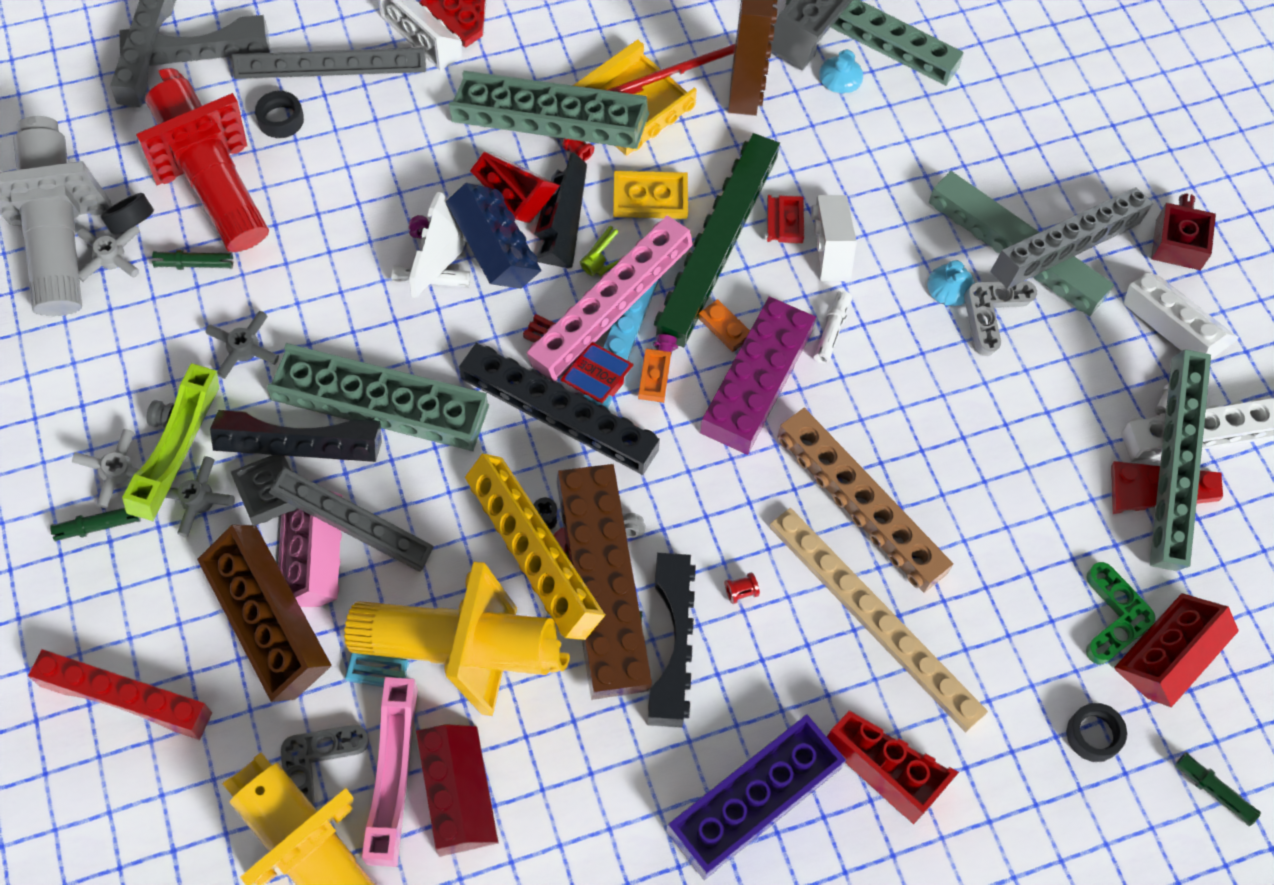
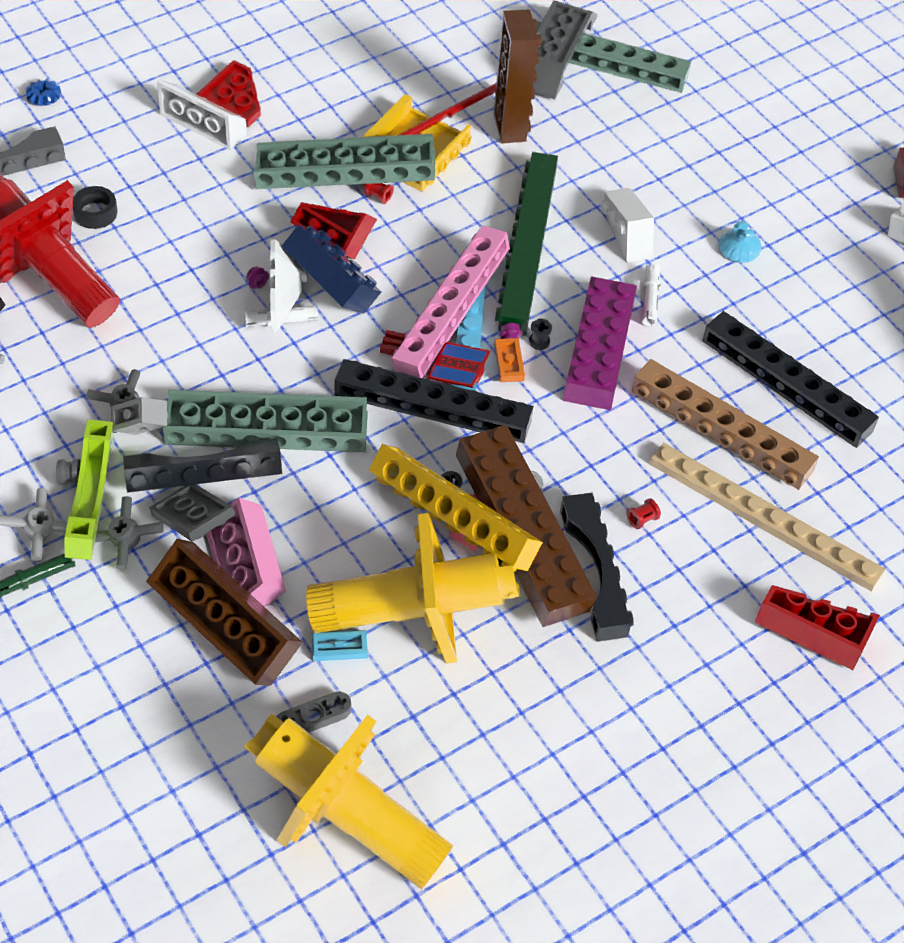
camera: 15 degrees left, 10 degrees down
red arch [28,649,212,740] -> none
dark green pin [152,250,234,270] -> none
dark grey tile [232,47,426,79] -> none
dark grey tile [269,467,434,572] -> none
bright pink arch [362,677,418,867] -> none
dark red slope [416,724,499,857] -> none
black wedge [534,153,587,268] -> none
lime plant [579,226,620,277] -> none
yellow plate [613,171,688,219] -> none
dark purple brick [666,714,846,880] -> none
orange plate [698,299,750,352] -> none
red plate [767,195,804,243] -> none
medium azure hair [819,49,864,94] -> none
sand green brick [928,171,1115,316] -> none
light grey beam [964,281,1037,356] -> none
dark grey brick [990,187,1153,289] -> none
none -> light grey brick [111,397,168,435]
none -> black bush [529,318,552,350]
none -> black brick [702,311,879,448]

